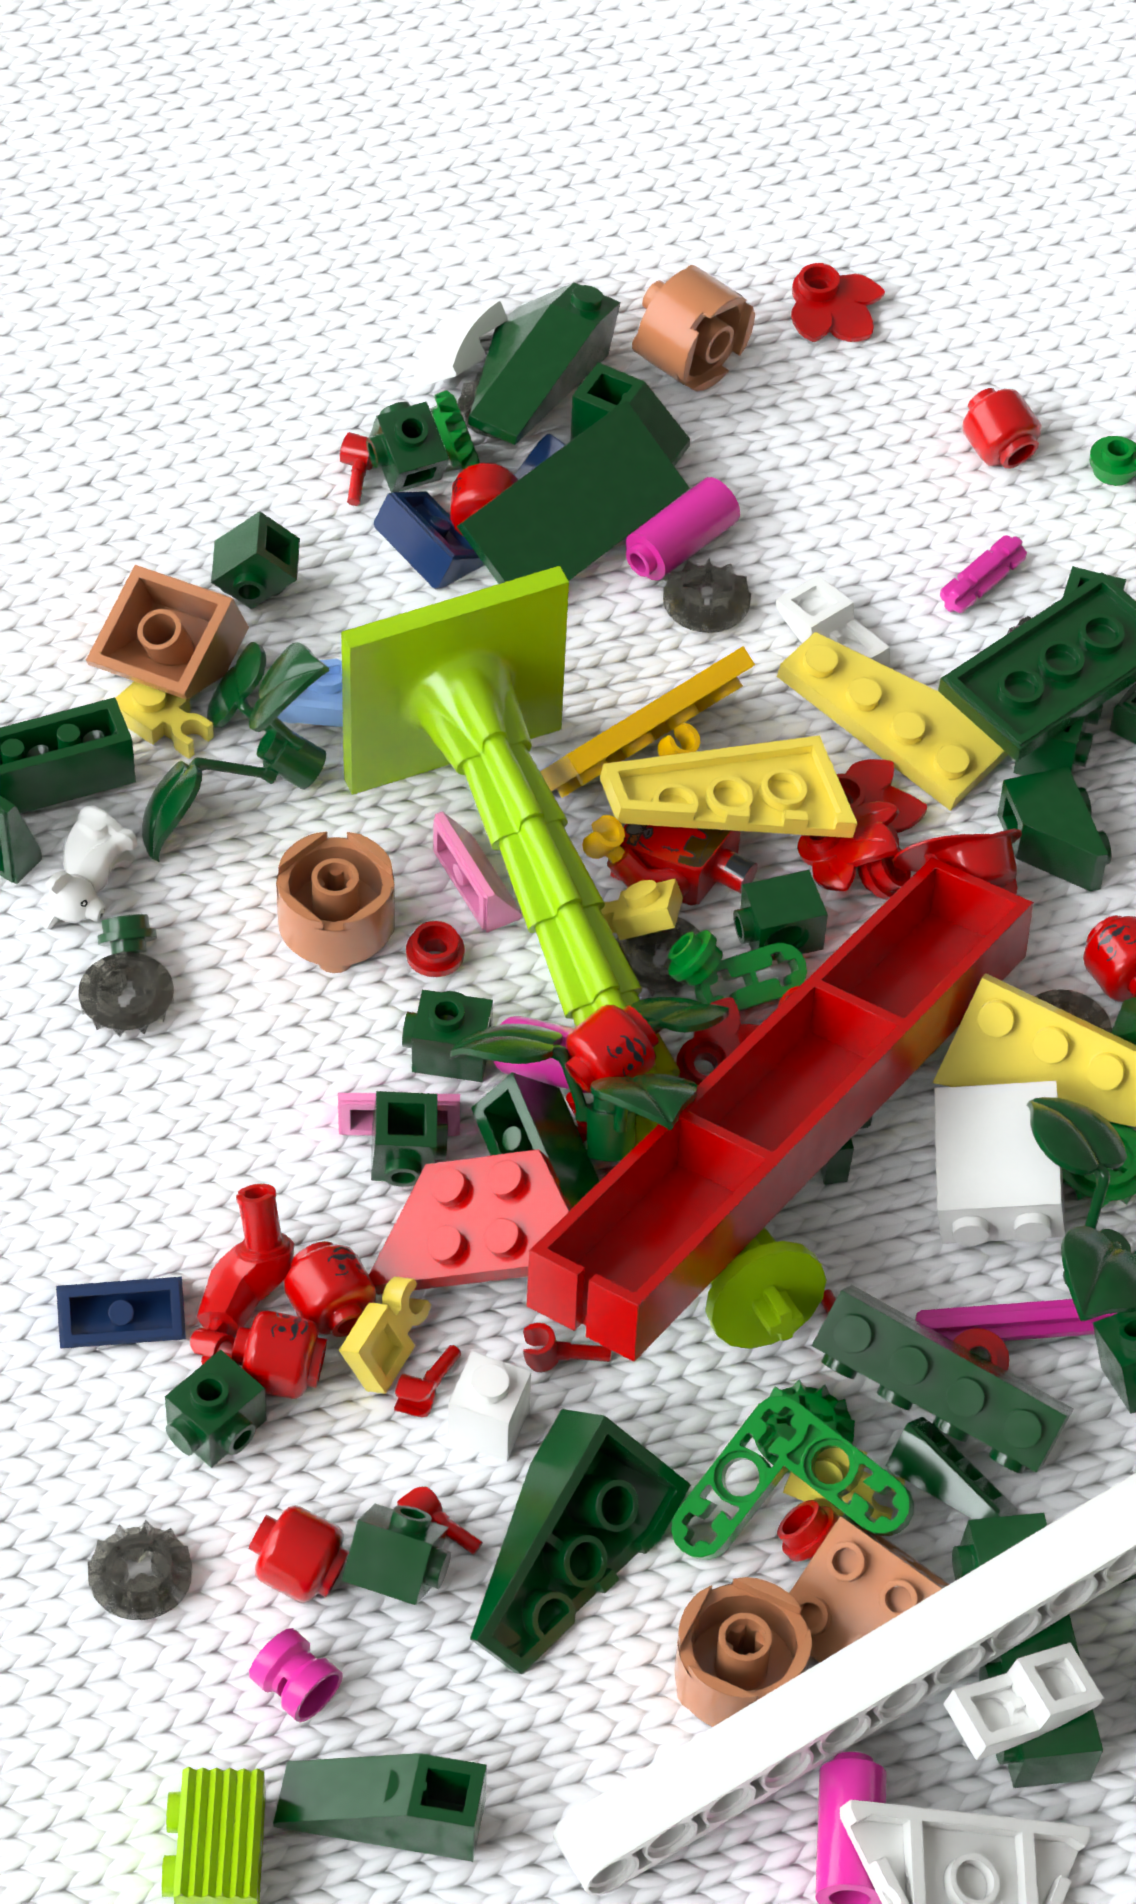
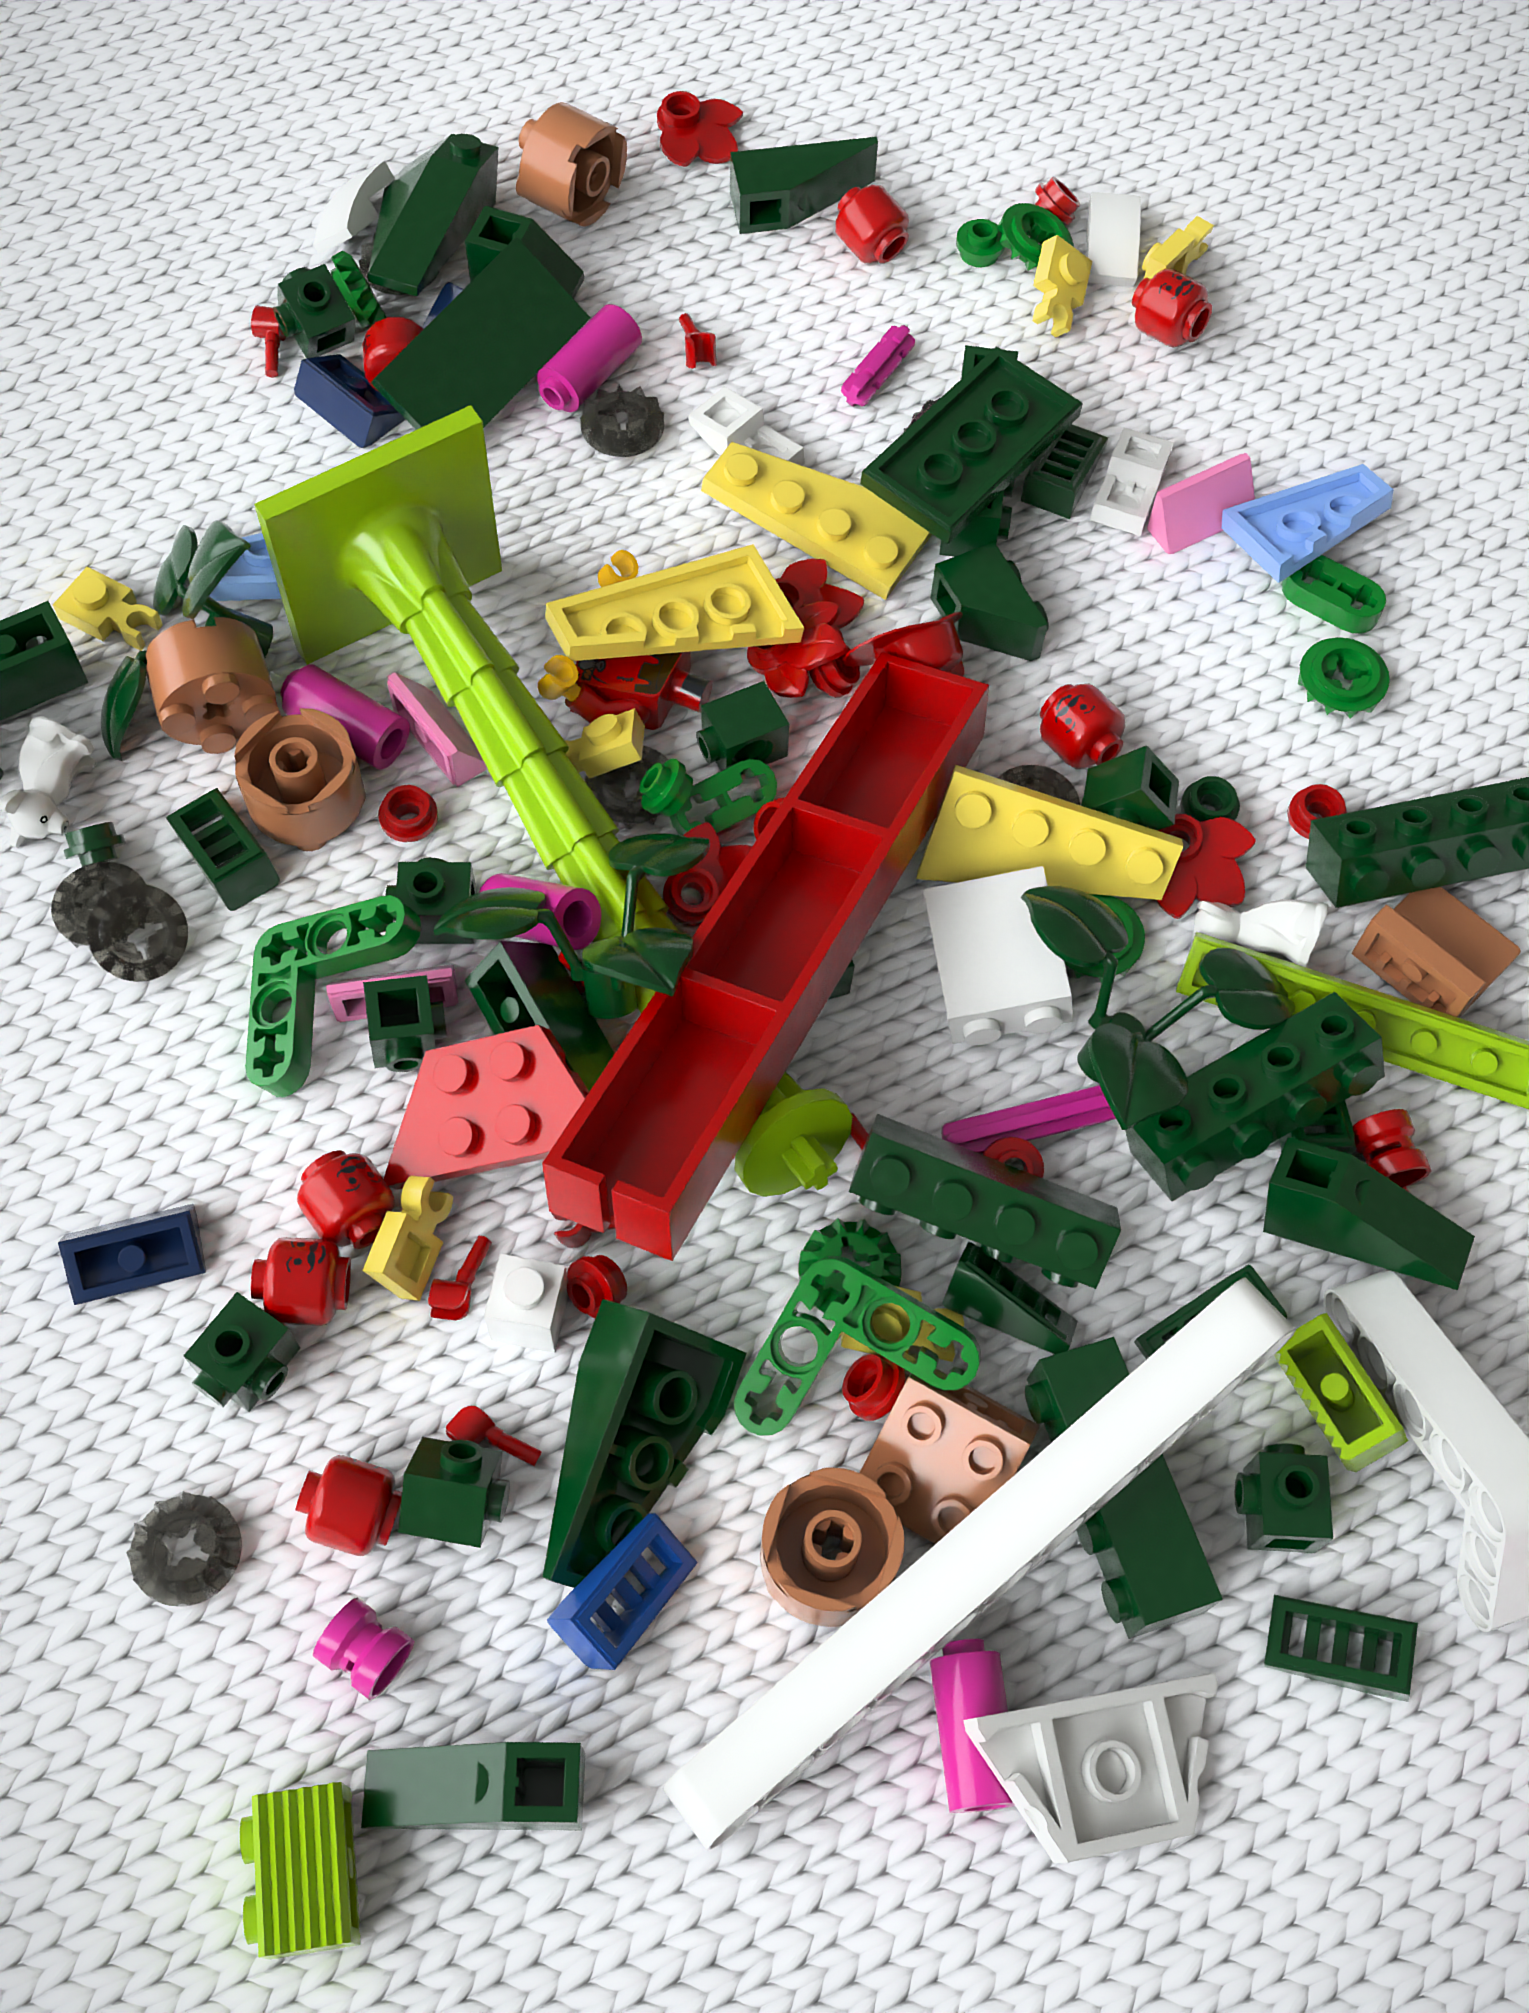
camera: 10 degrees left, 10 degrees up
nougat slope [86,565,249,700] -> none
red arm [190,1184,295,1365] -> none
dark green brick [211,511,300,610] -> none
yellow plate [540,646,755,798] -> none
red head [565,1004,659,1092] -> none
white slope [943,1643,1104,1761] -> none
none -> clear smoke gear [86,884,188,982]
none -> nougat brick [145,617,279,754]
none -> dark green slope [166,788,280,911]
none -> green beam [245,895,422,1097]
none -> dark pink brick [280,664,410,770]
none -> blue slope [547,1513,698,1670]
none -> red plate [567,1255,628,1318]
none -> red hand [679,313,717,369]
none -> dark green slope [730,137,878,234]

